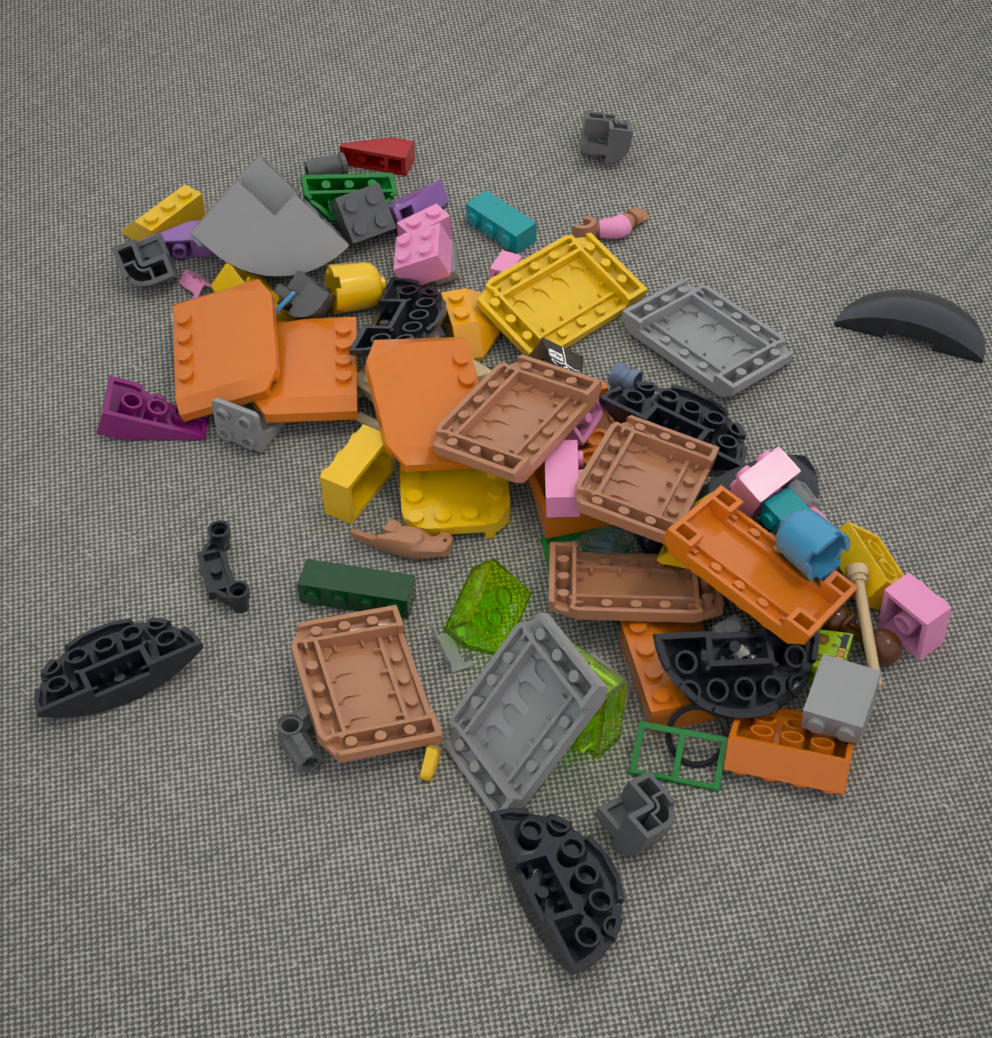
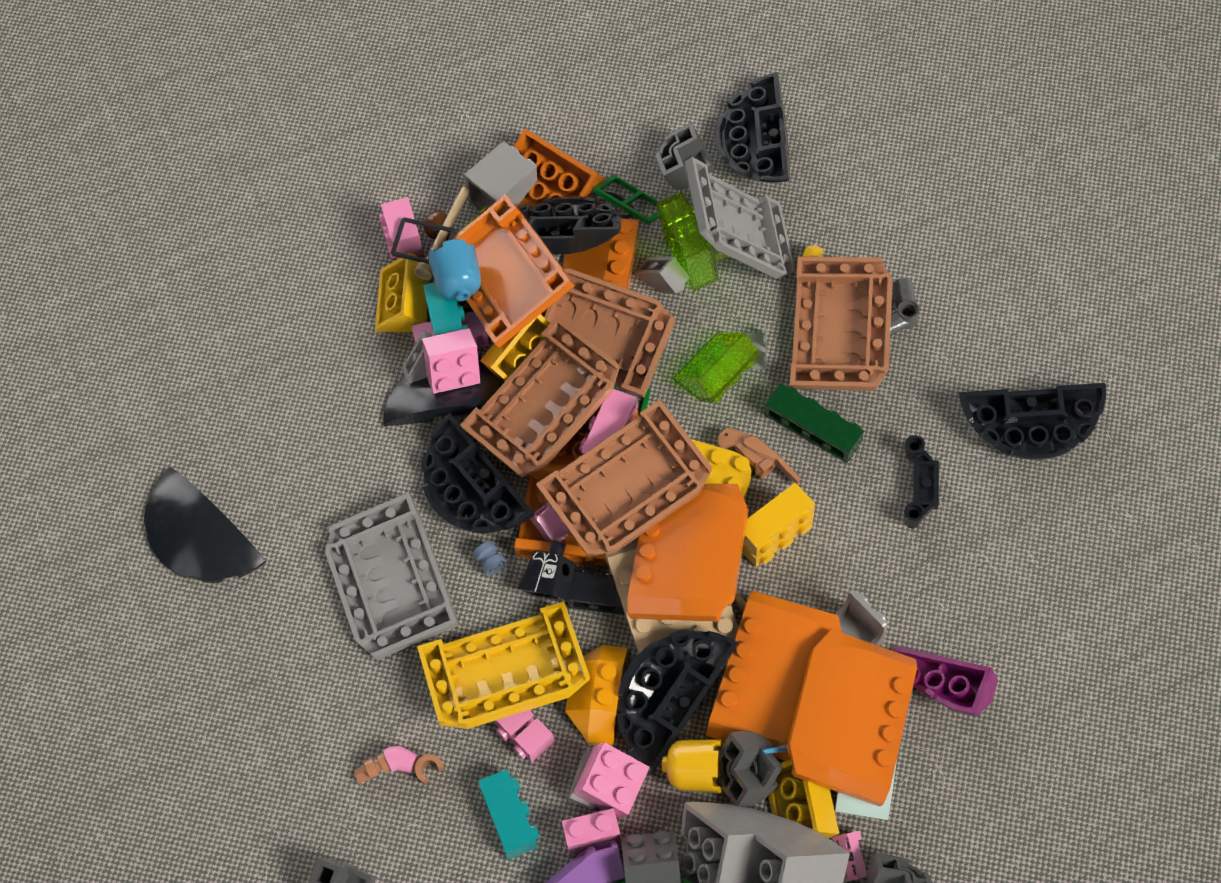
camera: 155 degrees left, 15 degrees up
none -> black piece [391,217,455,264]

